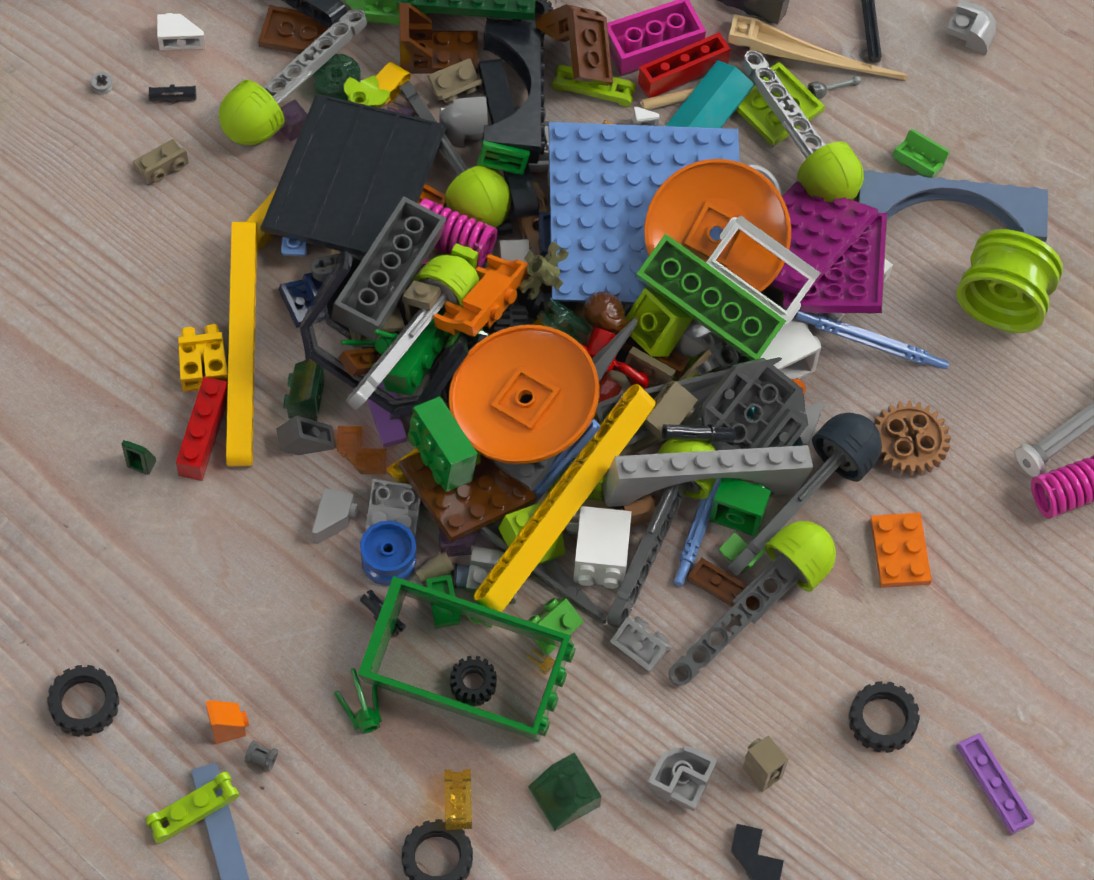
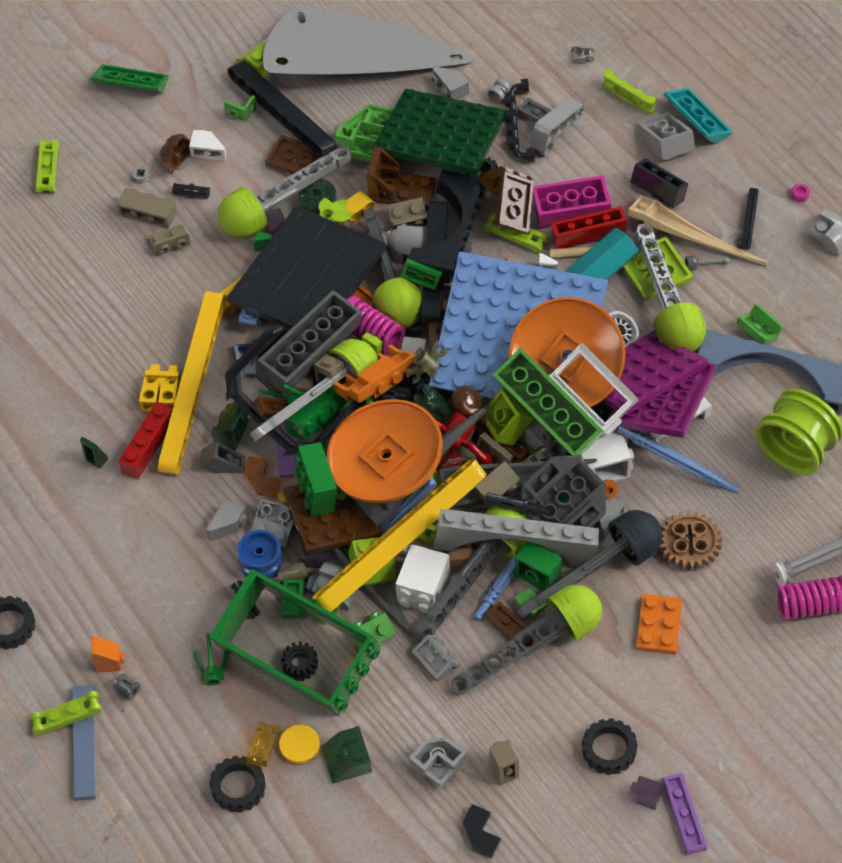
camera: 20 degrees right, 5 degrees down
none -> dark tan brick [117,188,177,229]
none -> reddish brown hair [159,134,190,174]
none -> green slope [253,231,273,251]
none -> yellow tile [279,724,320,765]
none -> clear purple brick [629,775,663,810]

